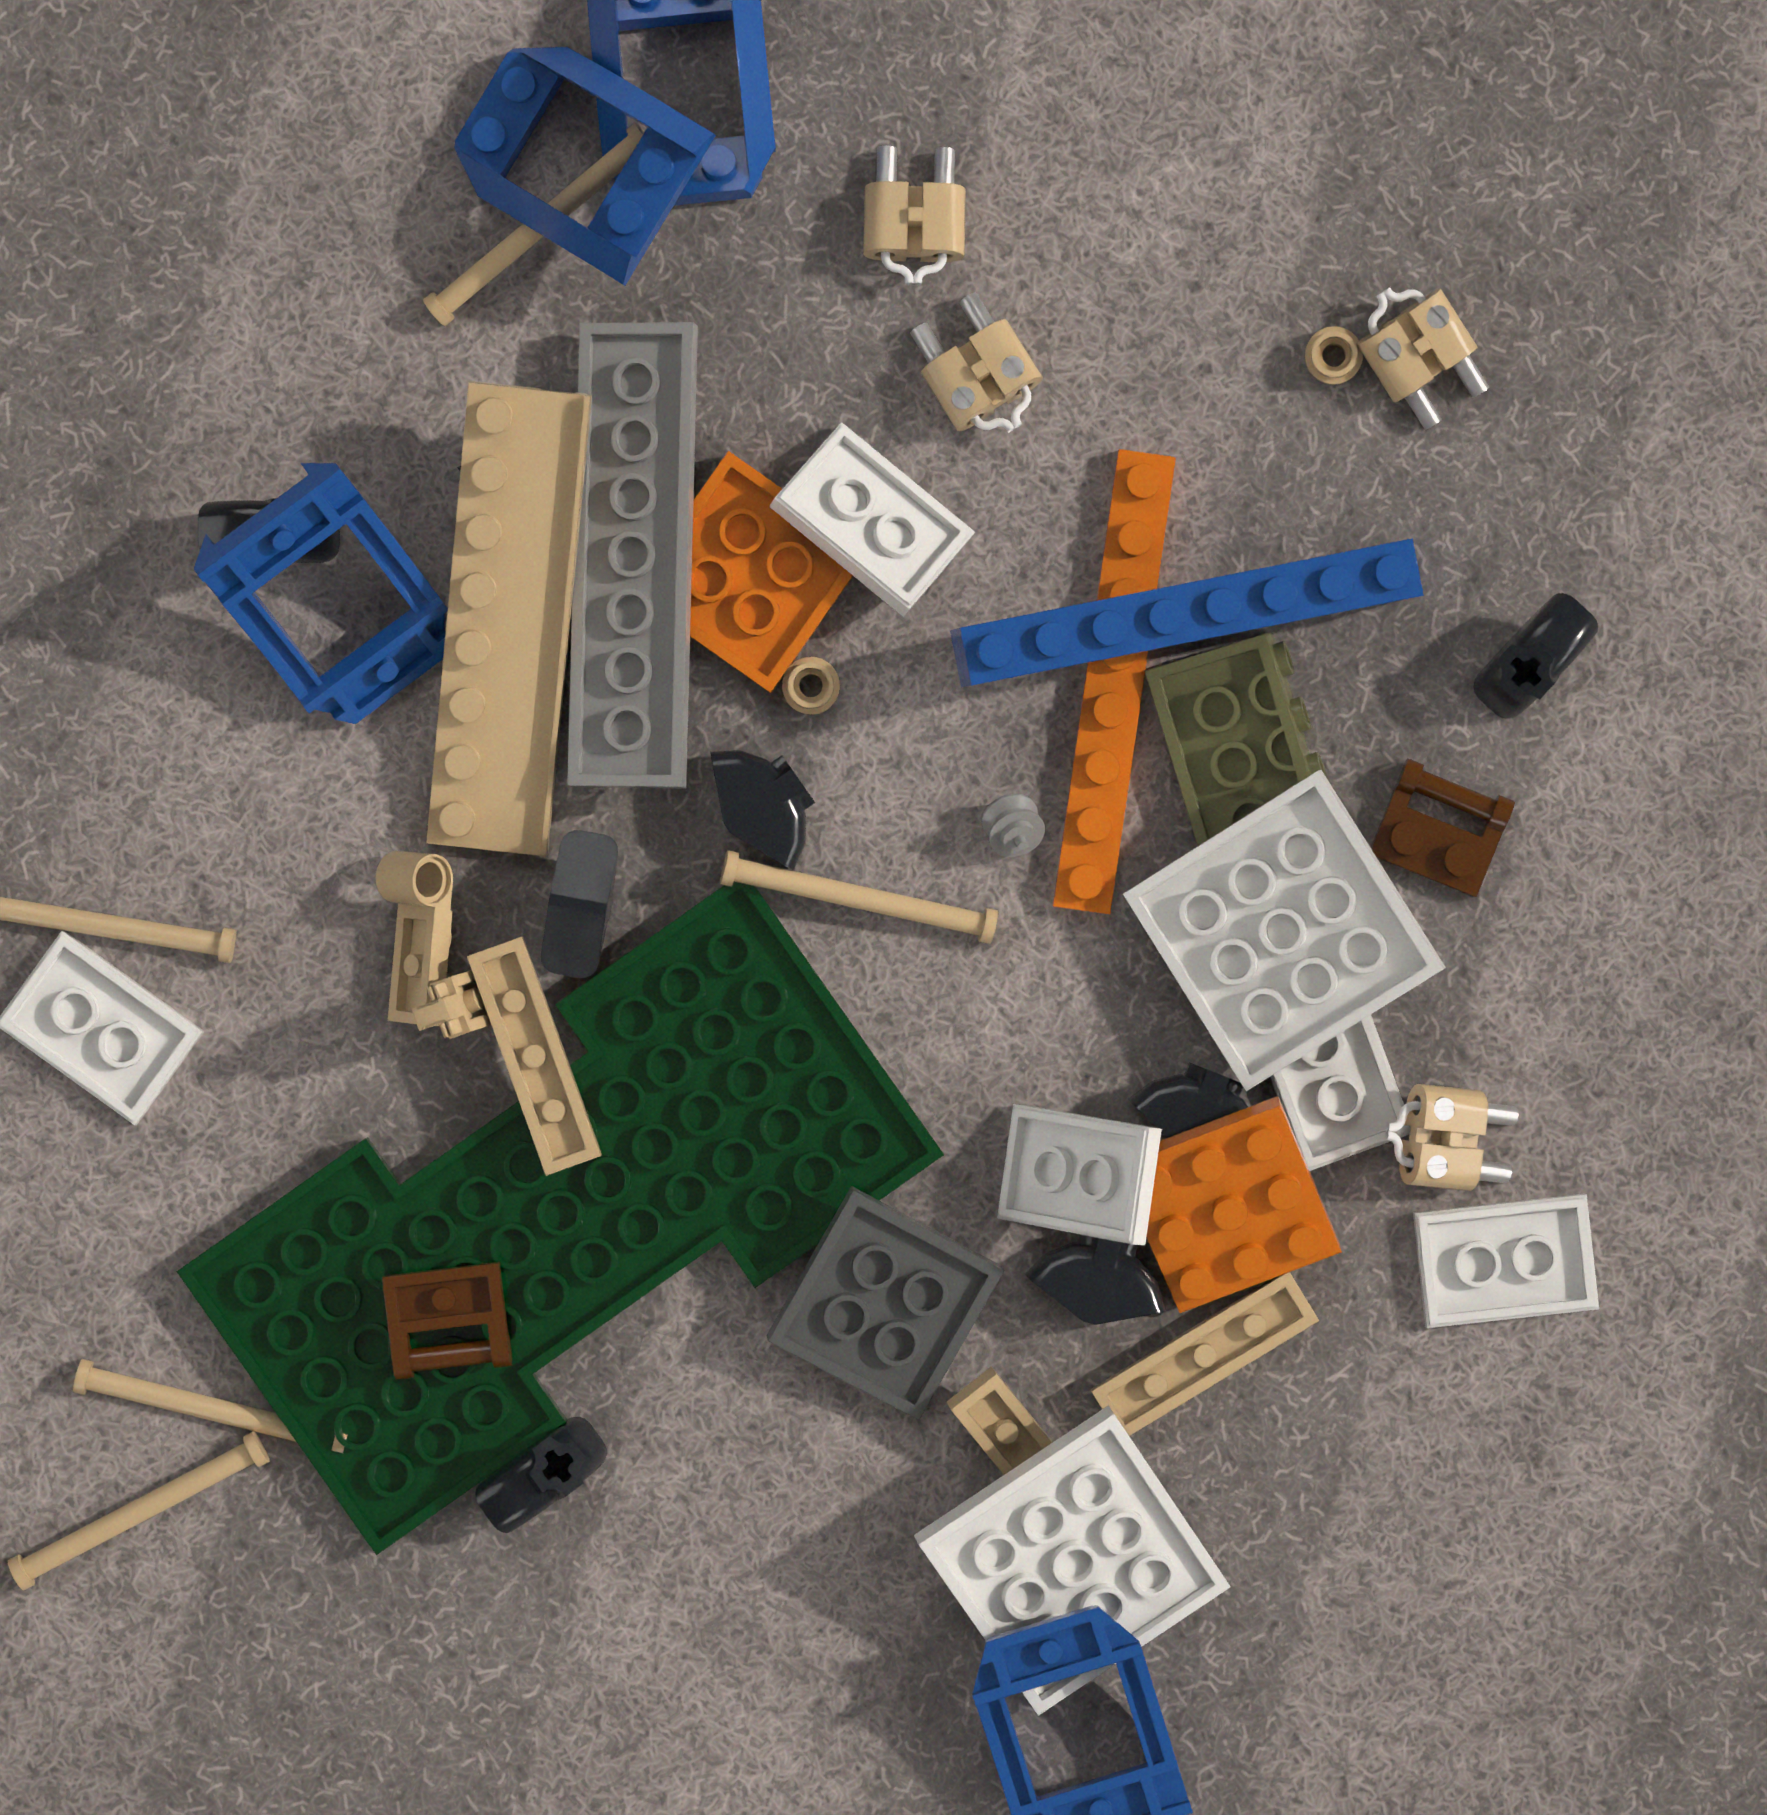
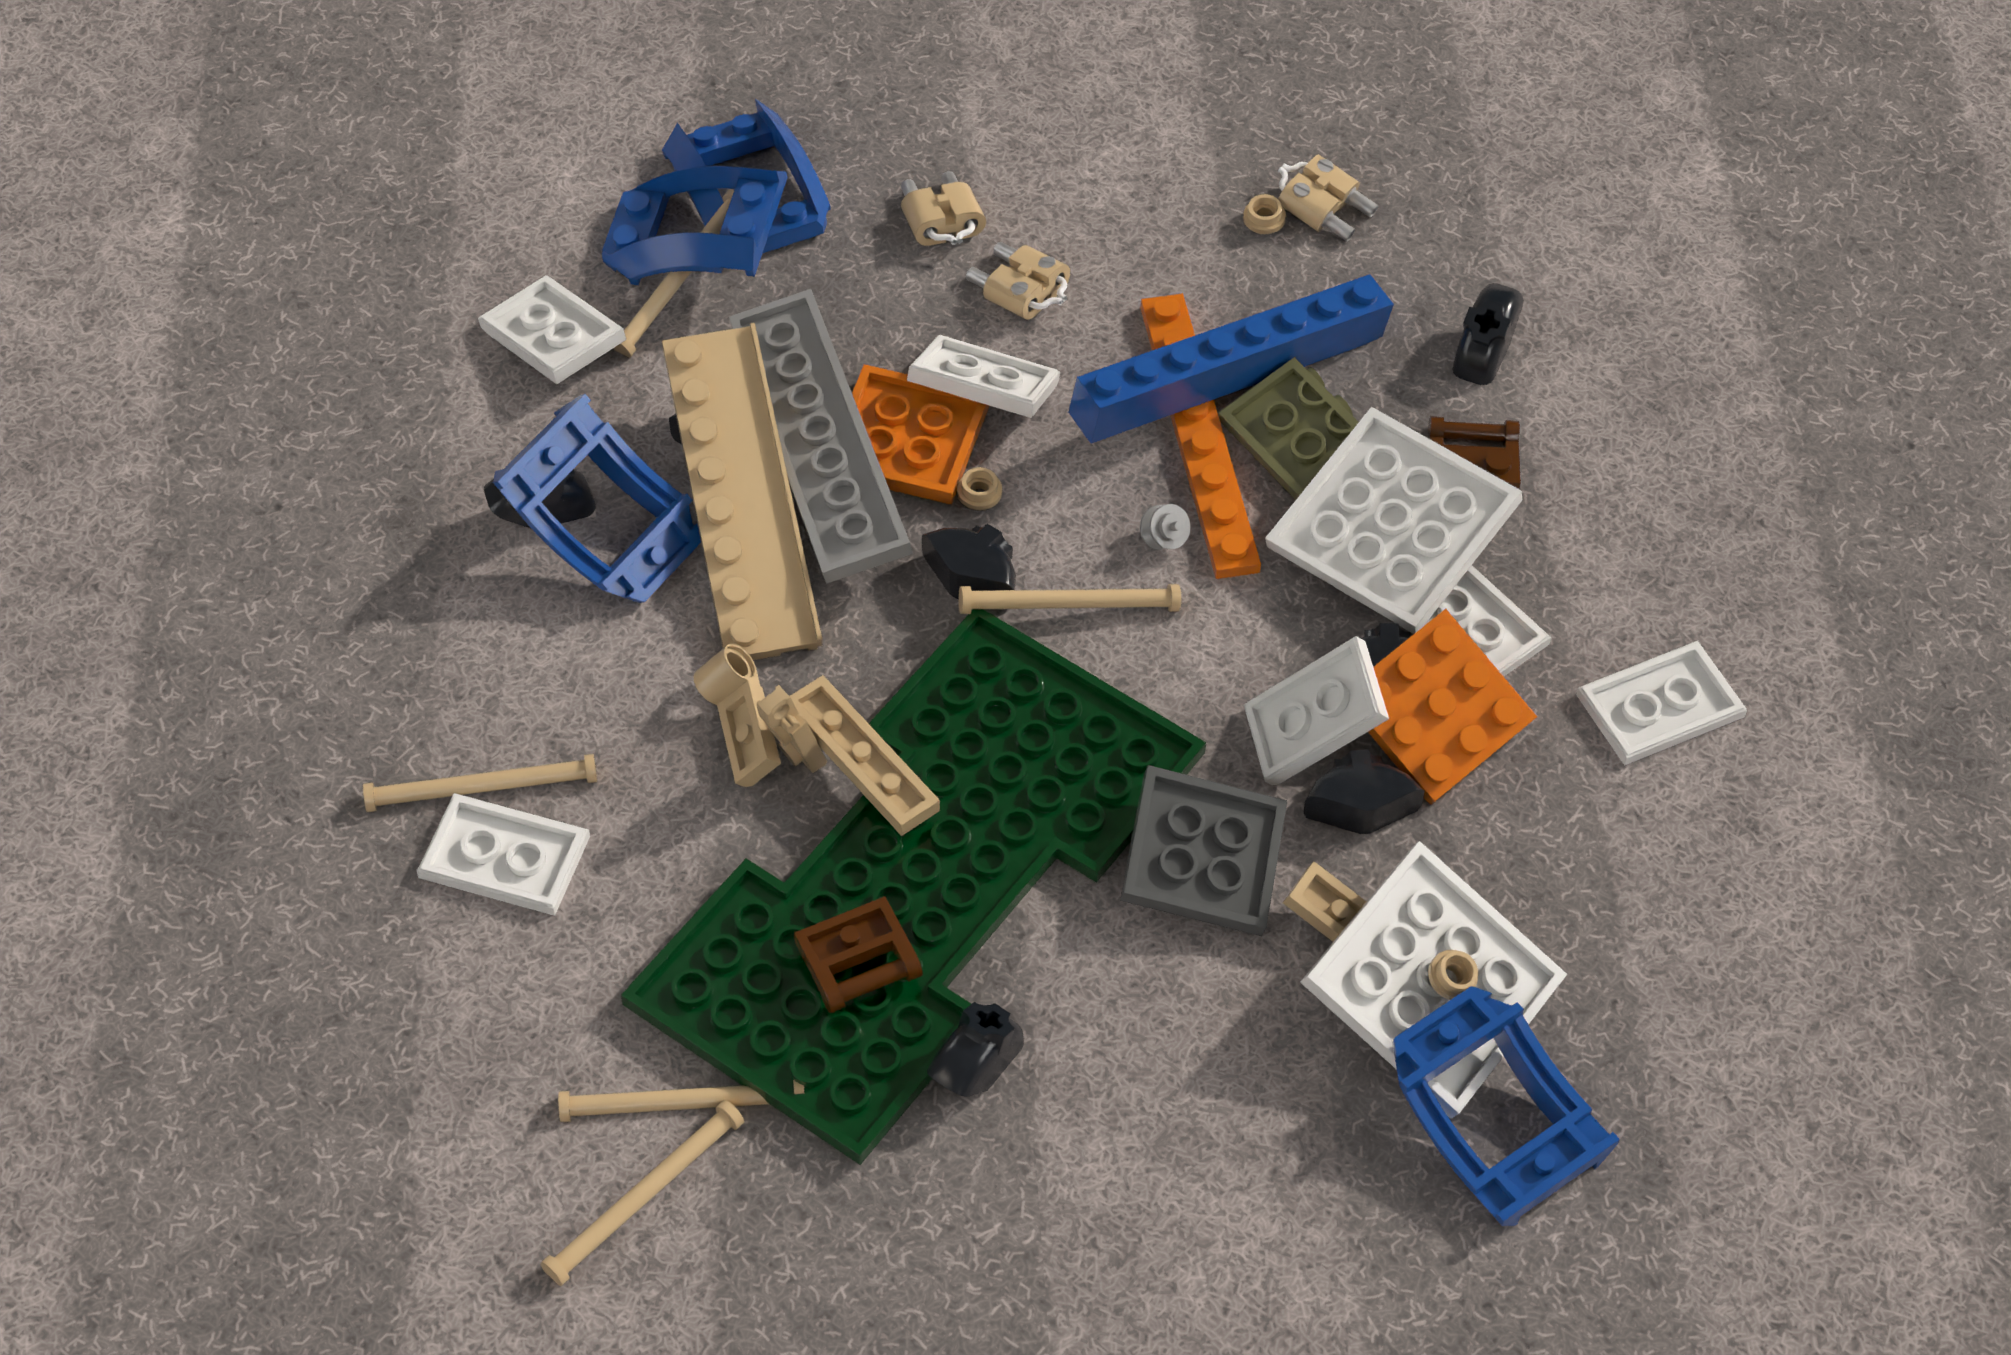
camera: 20 degrees left, 35 degrees down
black piece [541,830,618,978] -> none
tan plate [1091,1272,1319,1436] -> none
tan piece [1385,1084,1519,1191] -> none
none -> white tile [478,275,626,384]
none -> tan plate [1428,950,1478,1000]

